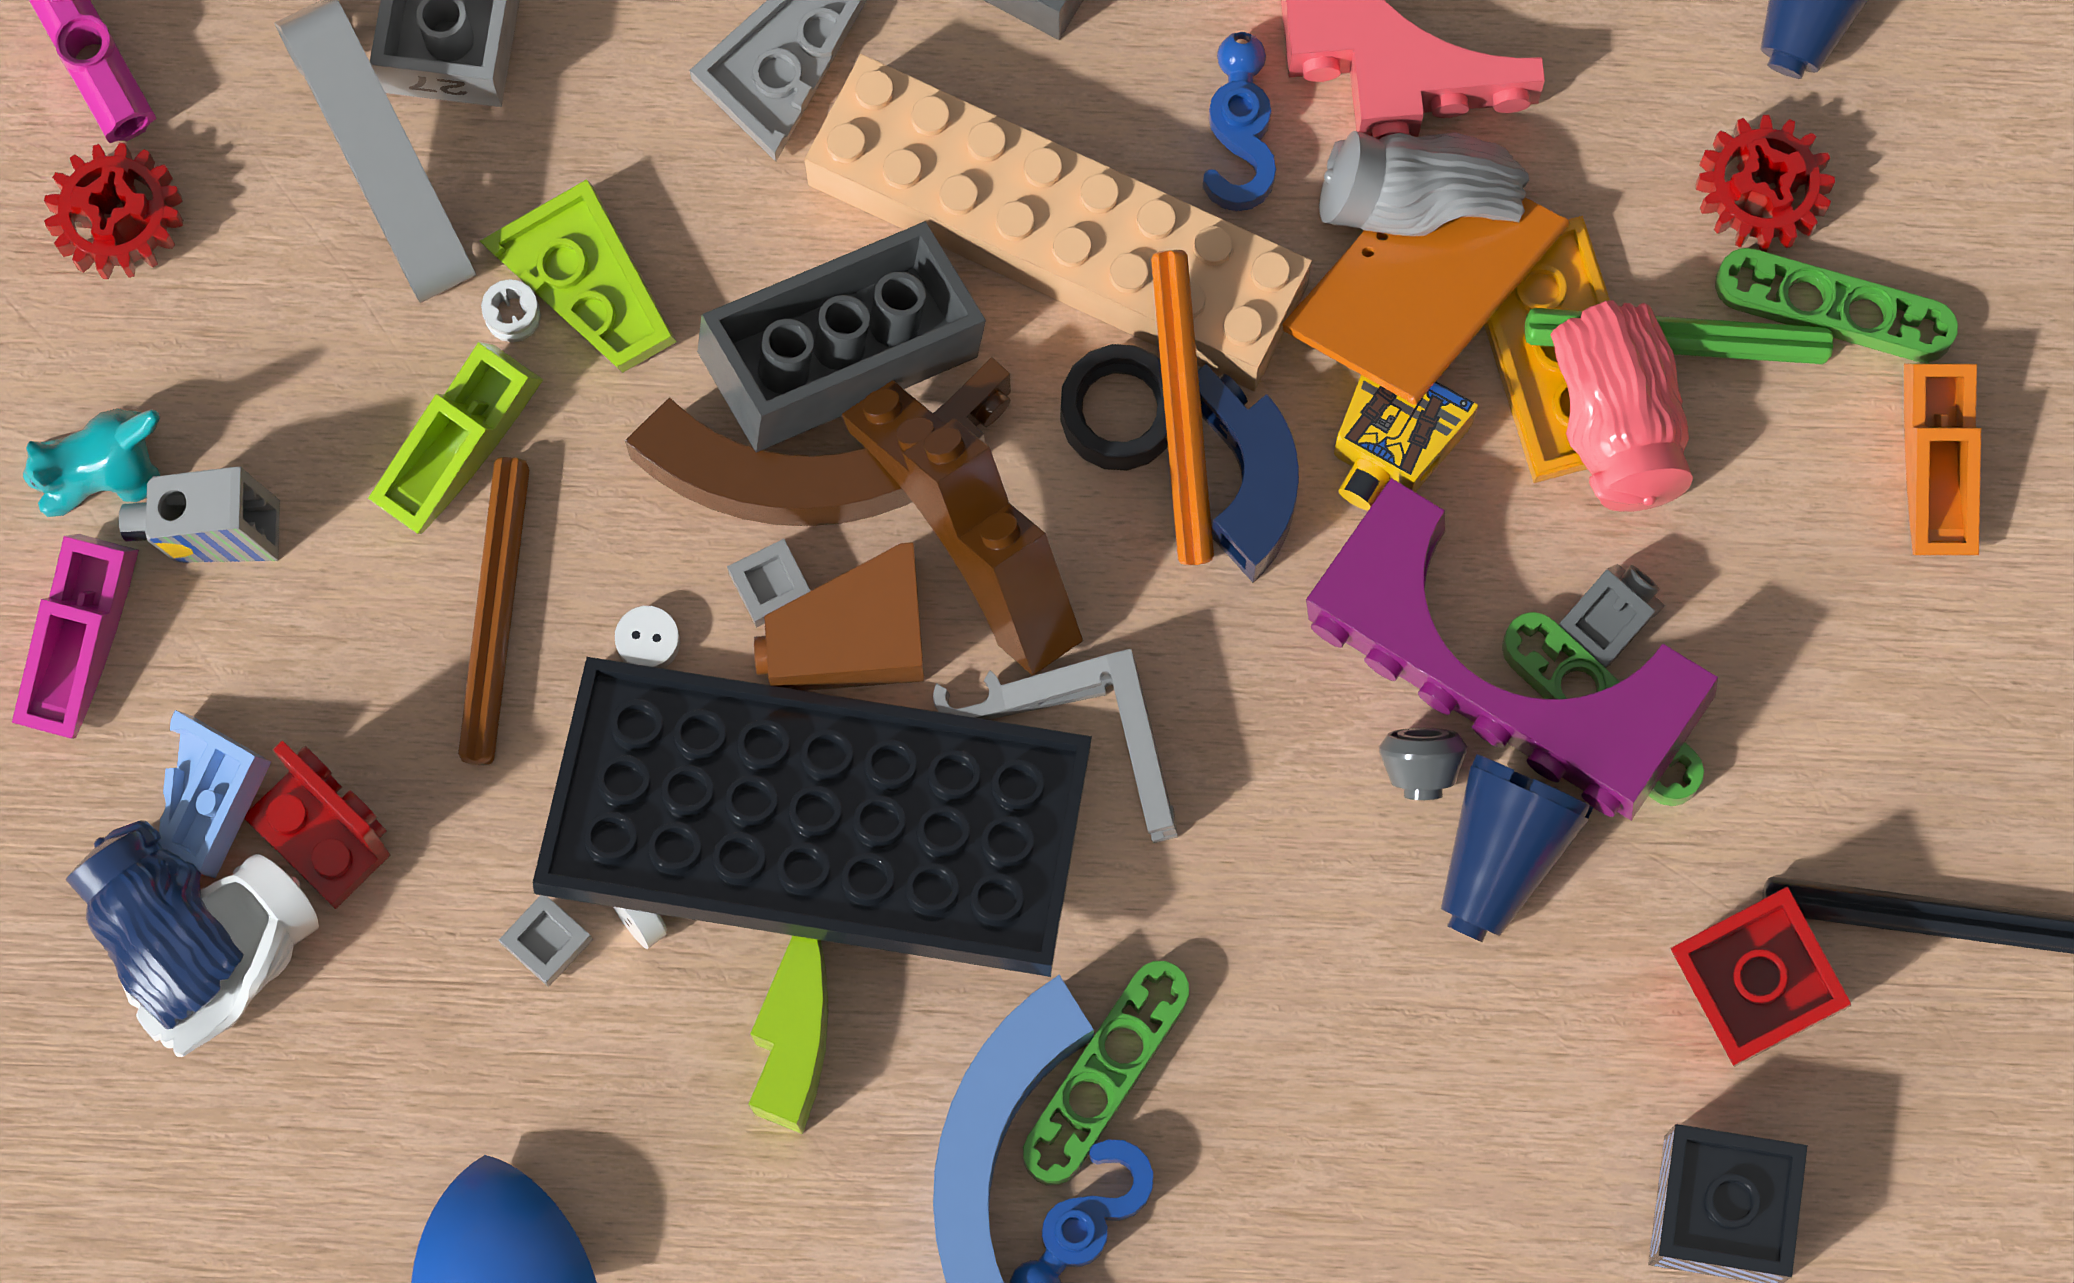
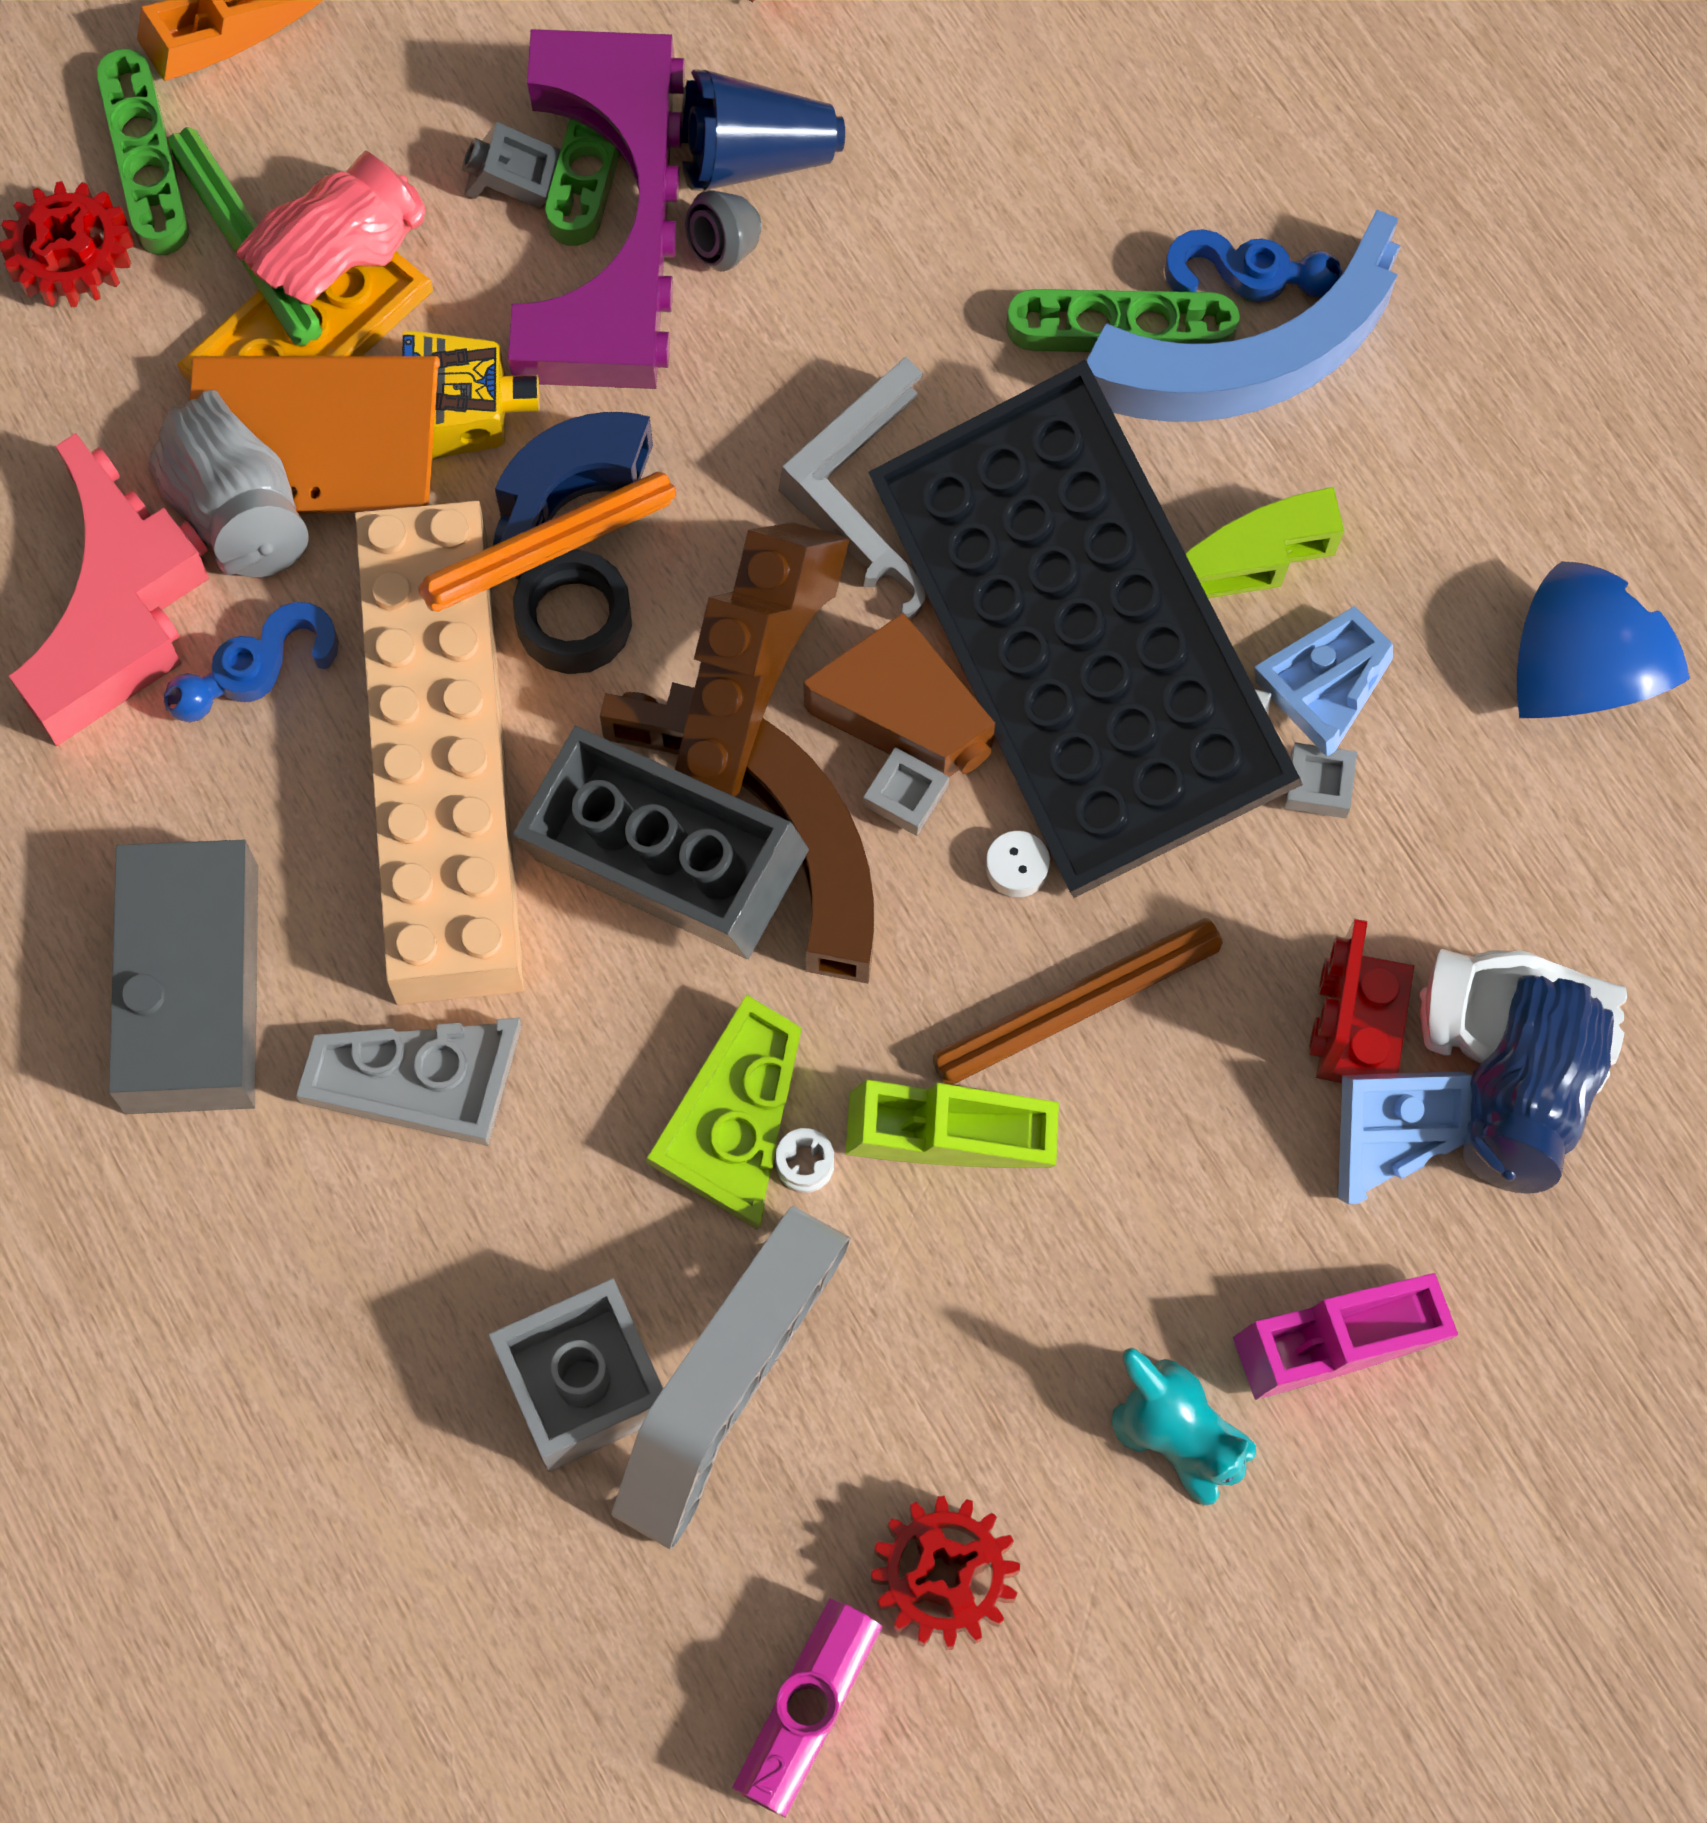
camera: 125 degrees left, 5 degrees down
light grey torso [119,467,280,563] -> none
none -> light blue wing [1254,606,1393,756]

